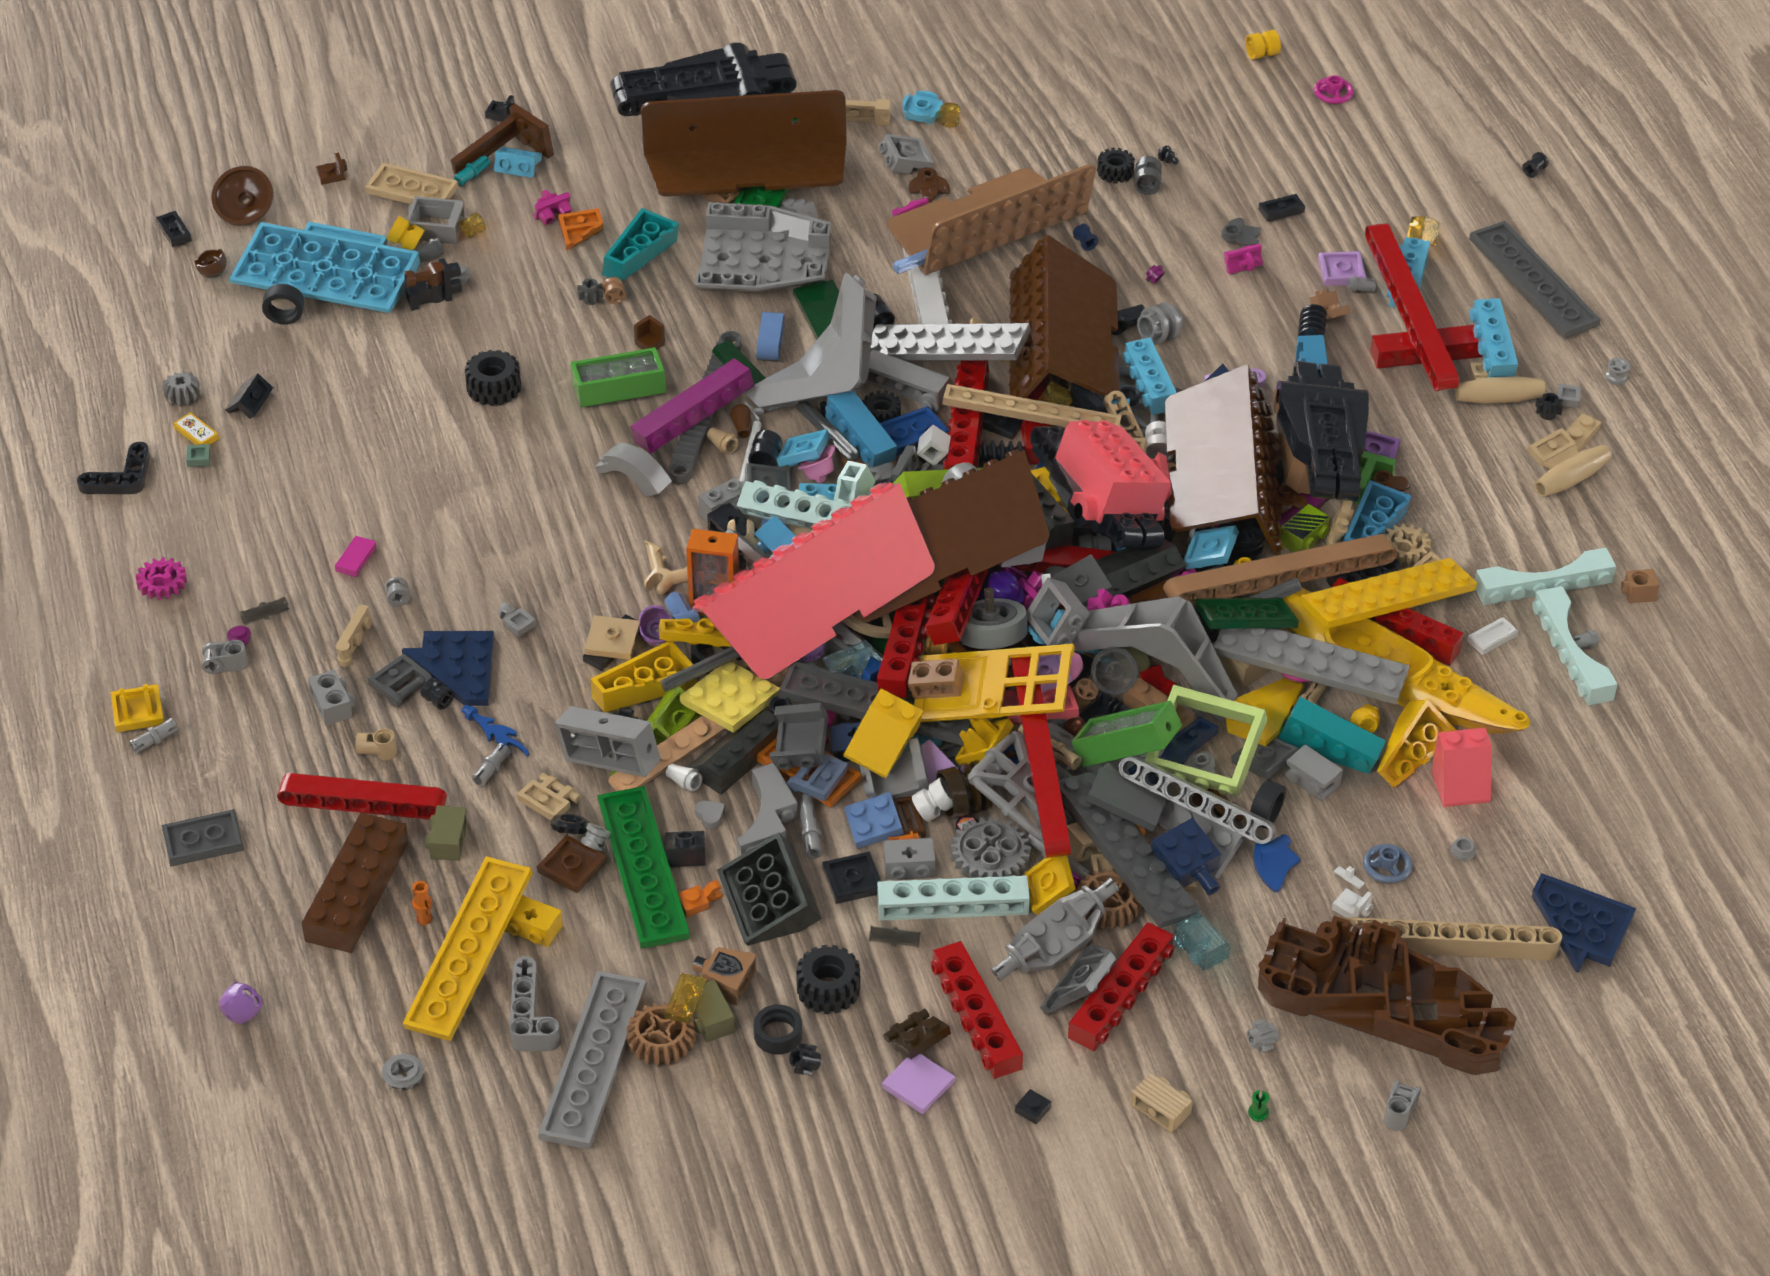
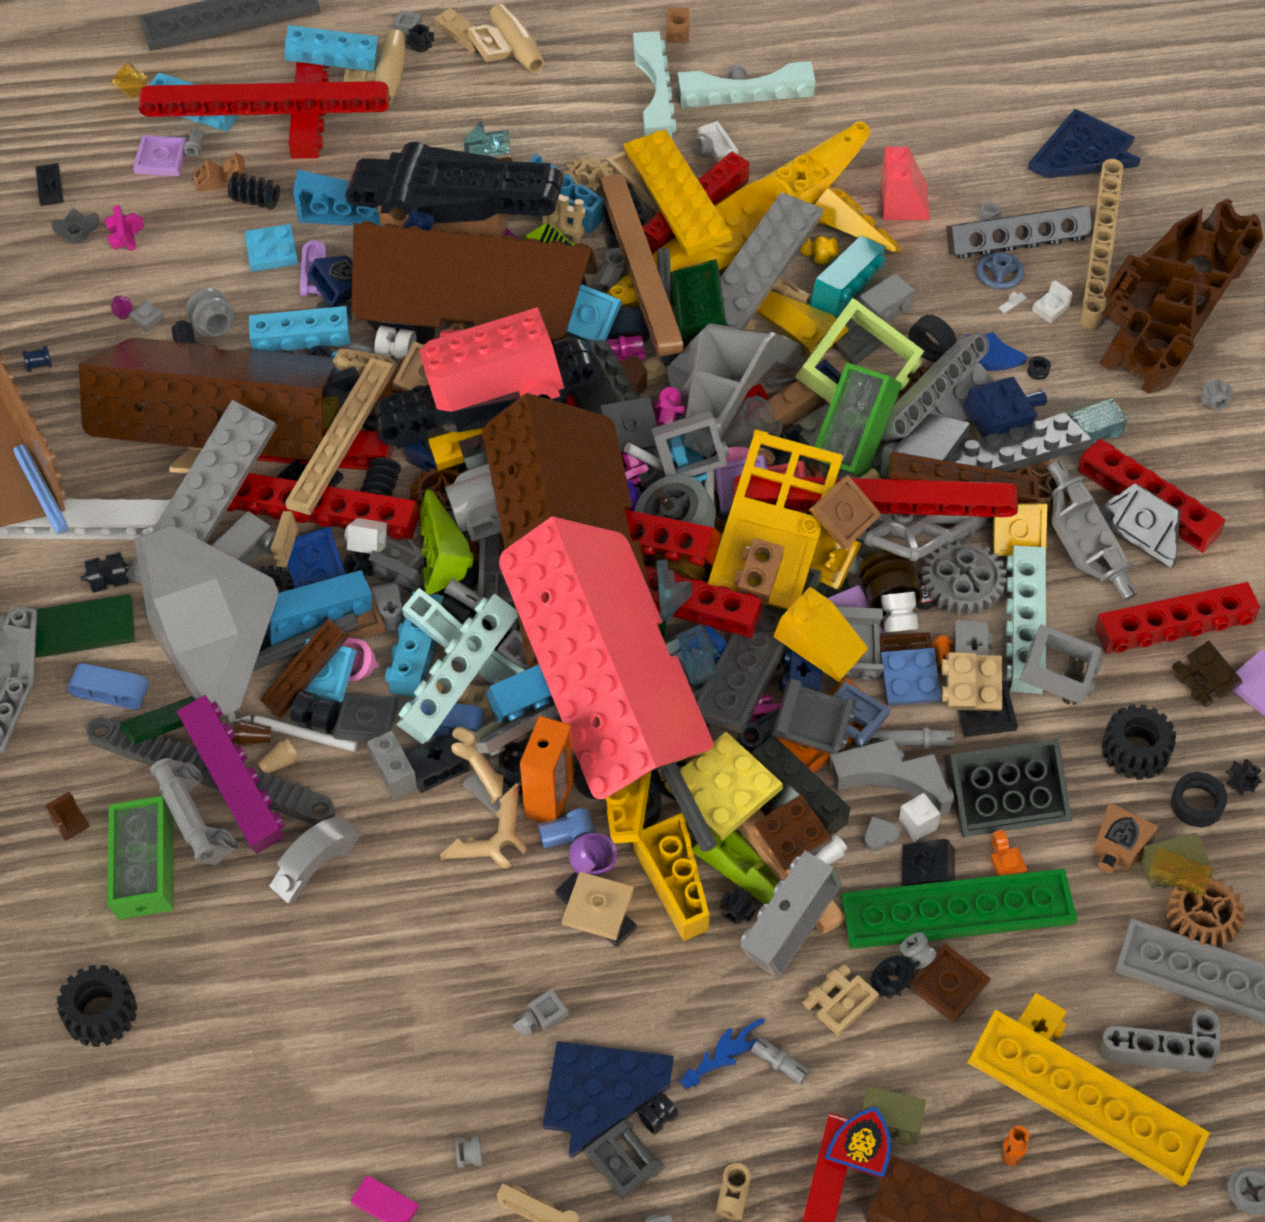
camera: 80 degrees left, 10 degrees up
none -> light grey plate [129,300,164,332]
none -> light grey piece [150,758,238,865]
none -> medium azure plate [245,224,298,272]
none -> reddish brown tile [260,618,349,718]
none -> tan tile [271,511,299,567]
none -> dark blue plate [403,210,434,231]
none -> clear light blue slope [463,121,510,156]
none -> clear light blue slope [657,560,692,621]
none -> light grey plate [693,133,713,157]
none -> reddish brown plate [754,794,833,871]
none -> medium nougat plate [809,475,882,549]
none -> shield [825,1106,891,1179]
none -> reddish brown plate [889,451,1039,503]
none -> white brick [898,793,941,842]
none -> tan plate [942,652,1002,711]
none -> brick [946,205,1092,259]
none -> light grey window [1019,624,1103,704]
none -> black bush [1027,356,1051,380]

